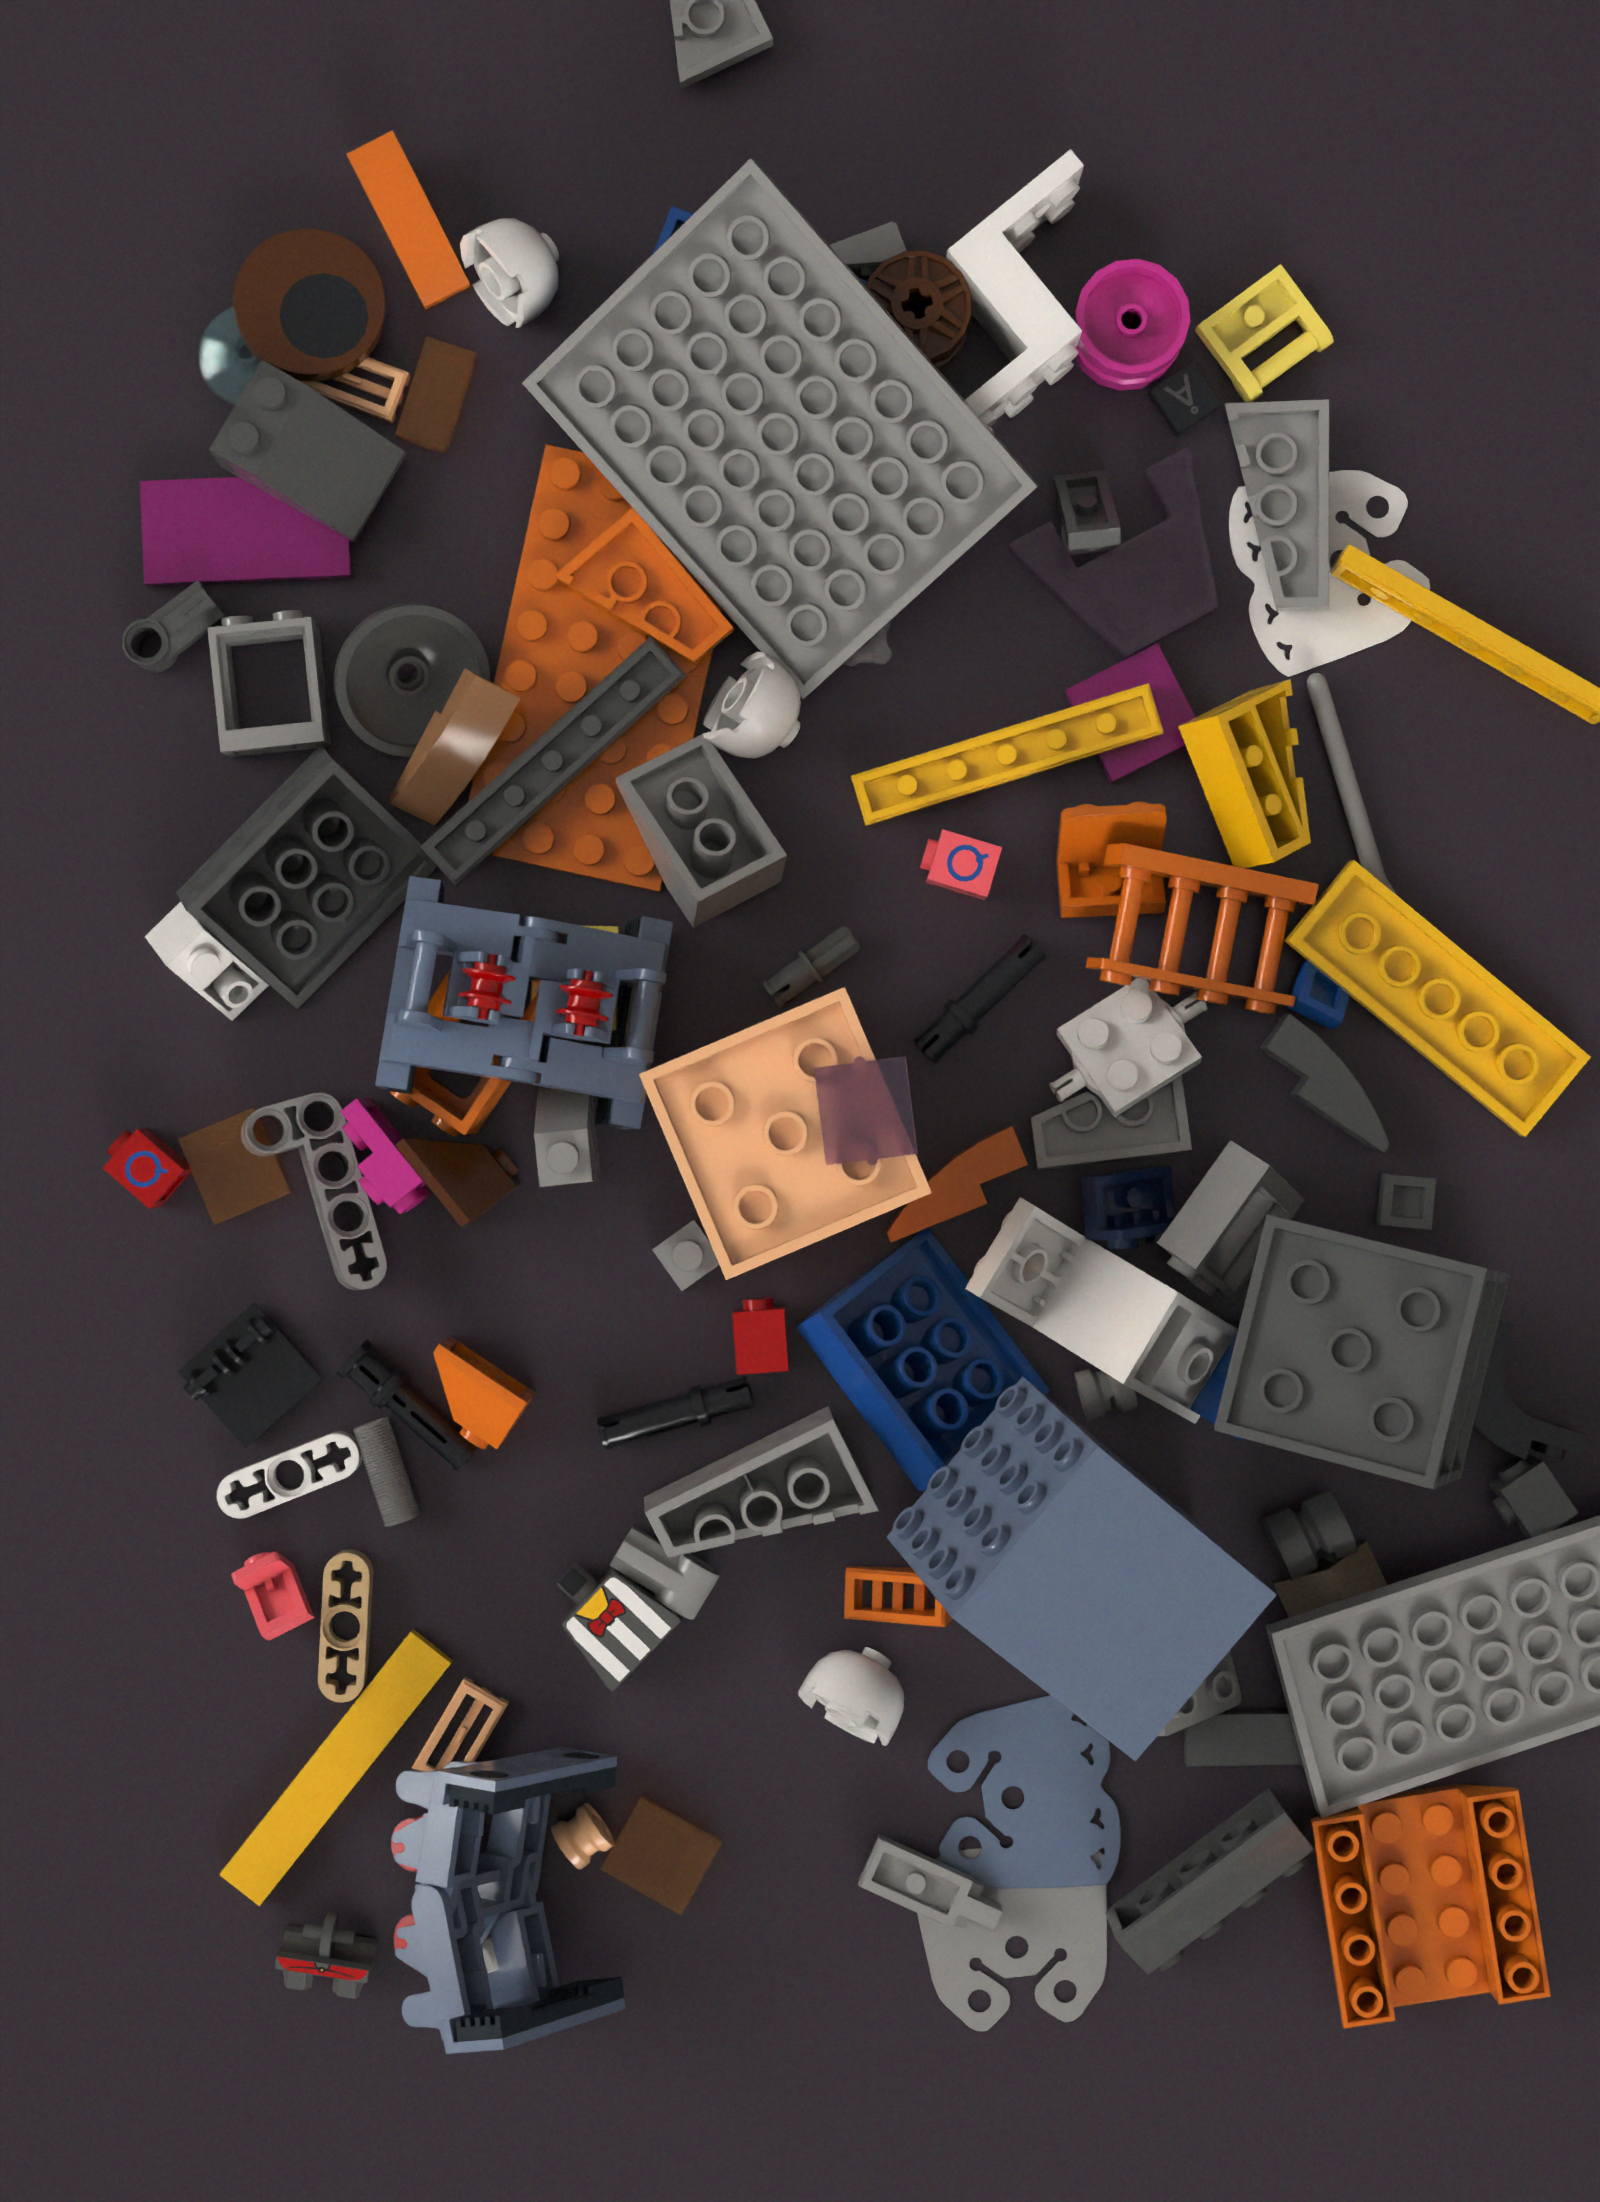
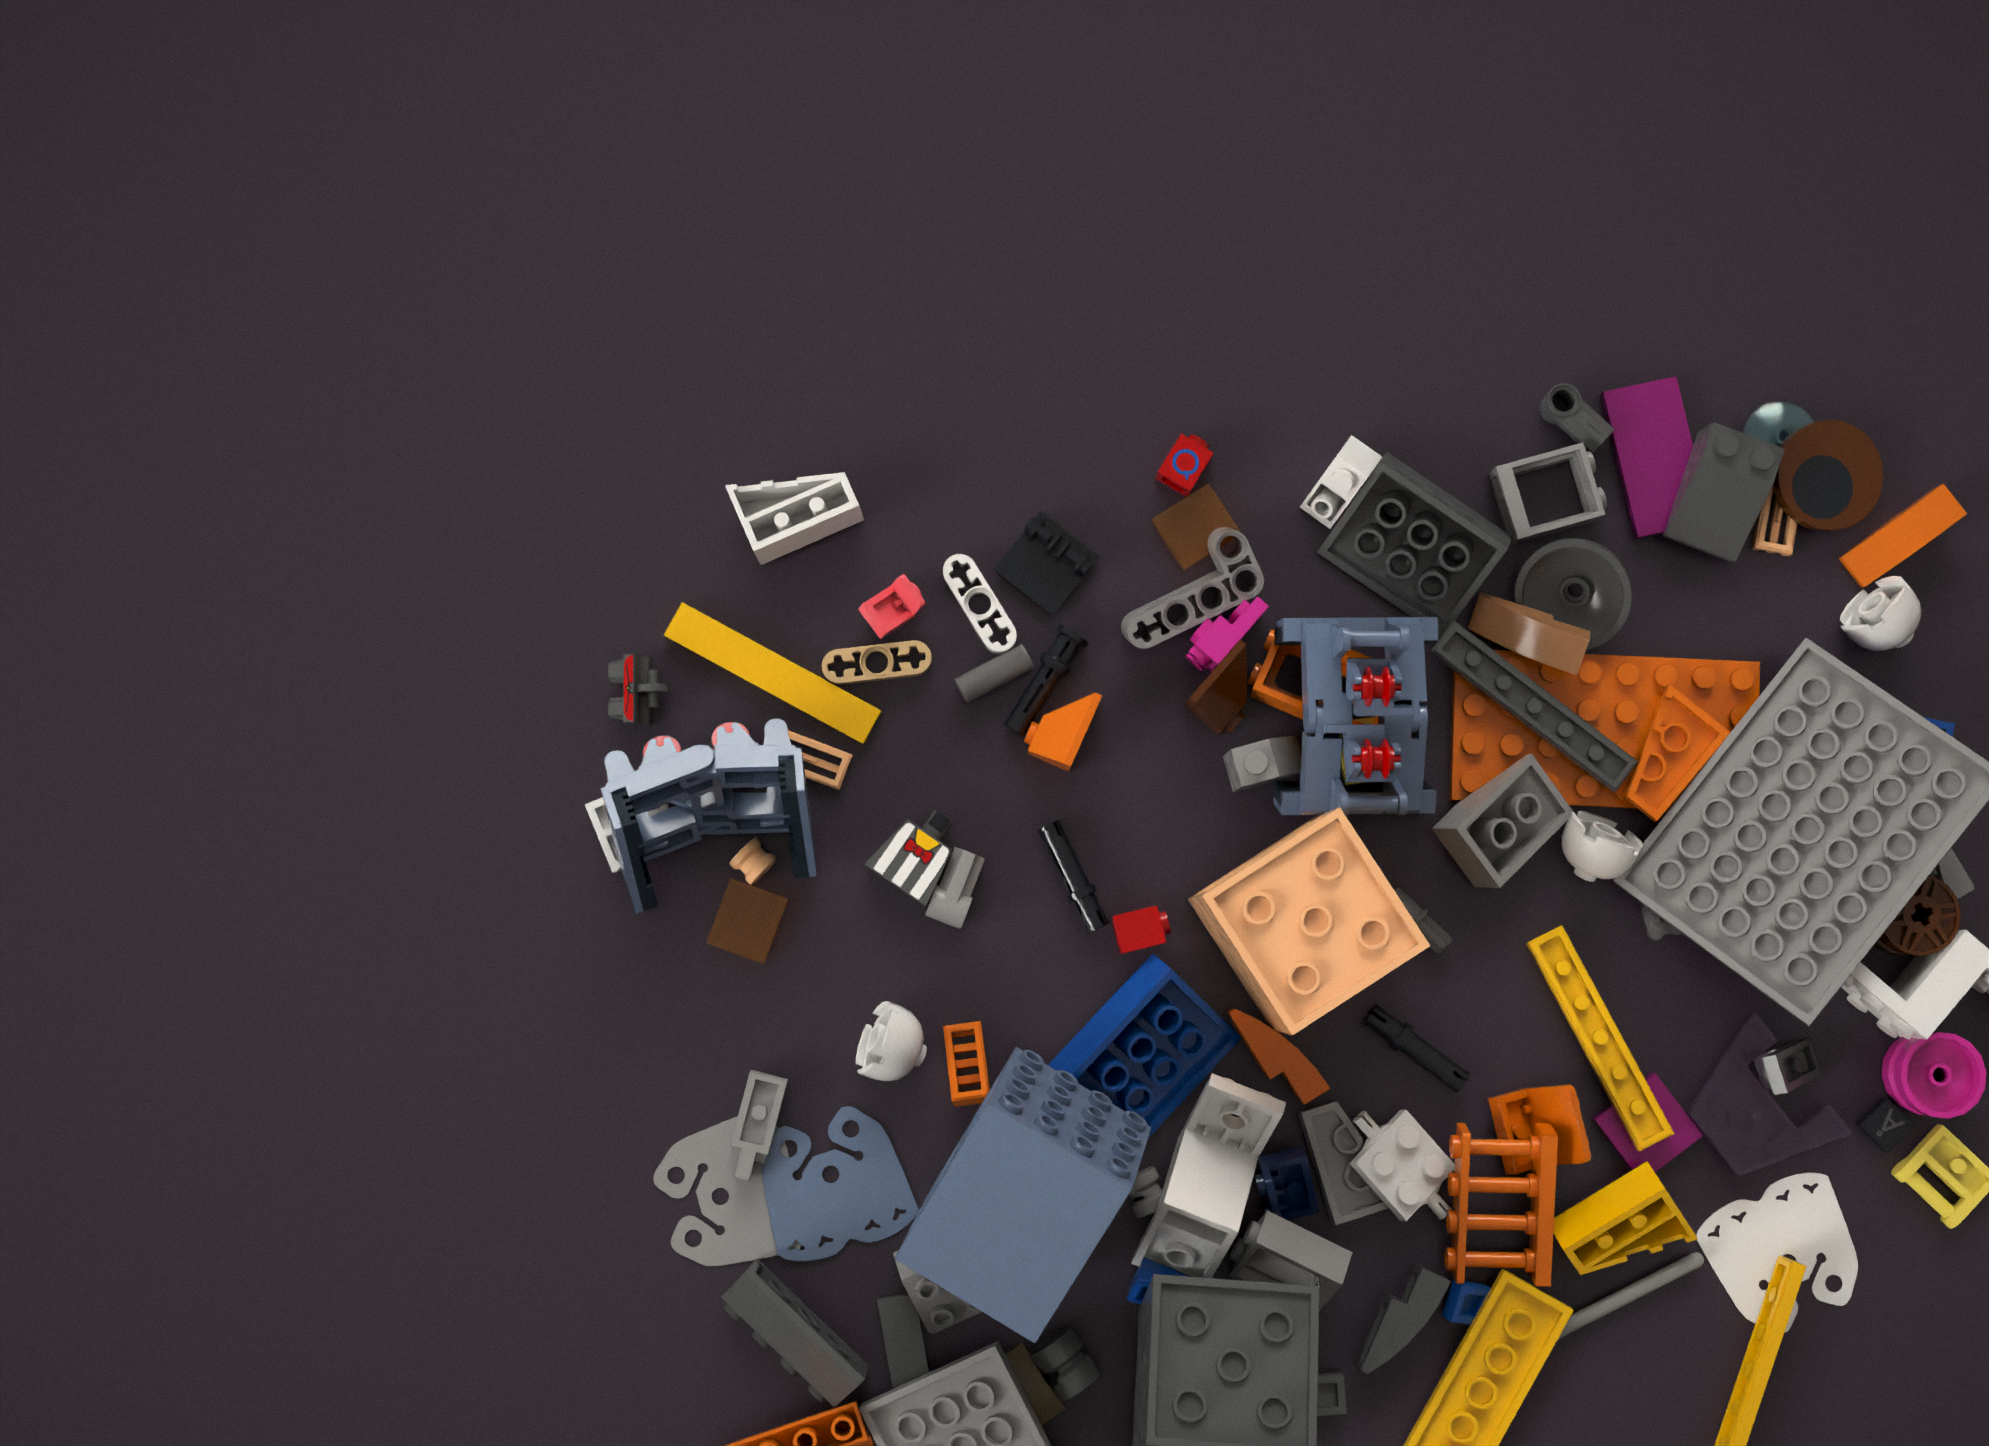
camera: 80 degrees right, 5 degrees down
clear orange tile [395,336,478,454] -> none
light grey wedge [644,1406,879,1558] -> none
light grey plate [652,1219,719,1291] -> none
piece [814,1056,918,1165] -> none
coral brick [920,829,1002,900] -> none
light grey wing [1224,399,1329,611] -> none
none -> white wedge [725,472,865,565]

